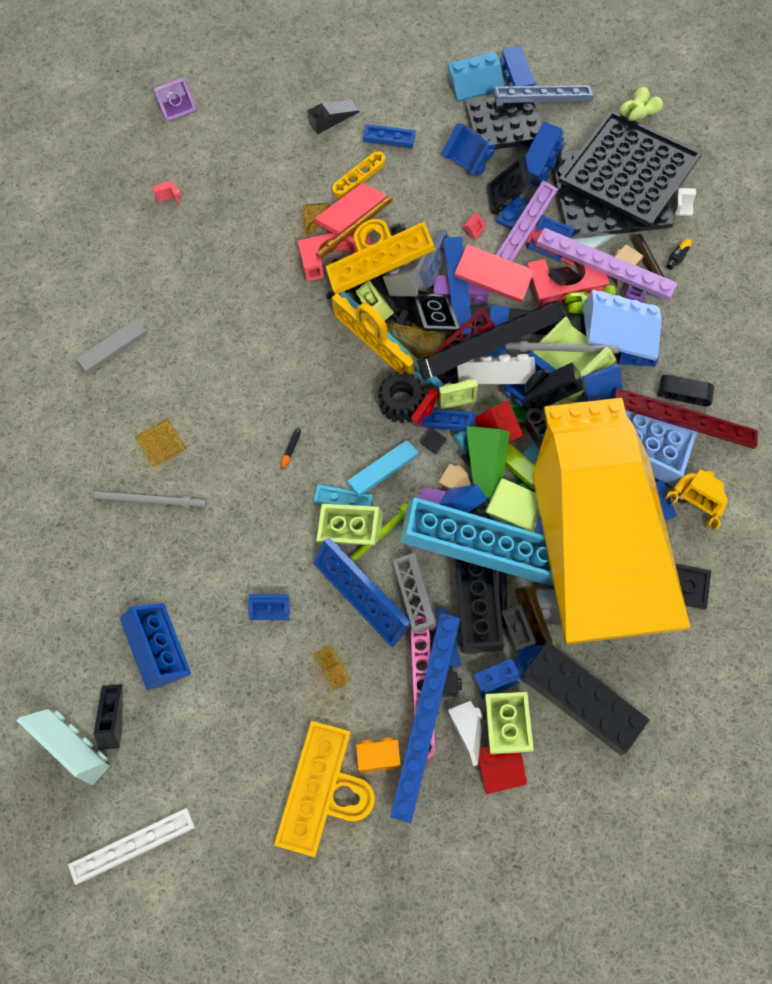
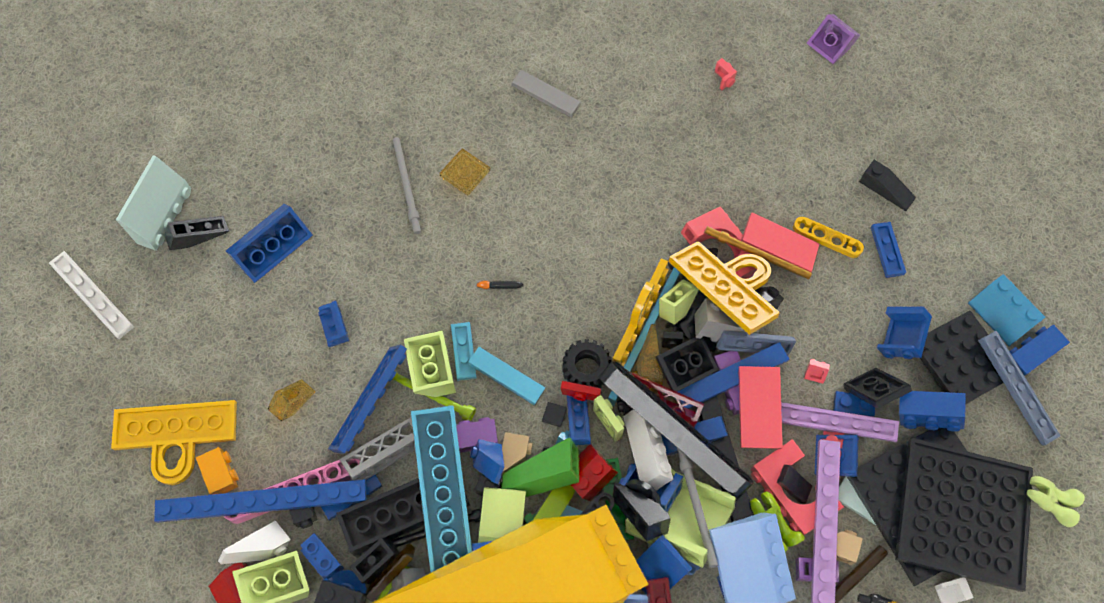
camera: 65 degrees right, 0 degrees up
clear yellow slope [303,202,330,236] -> none

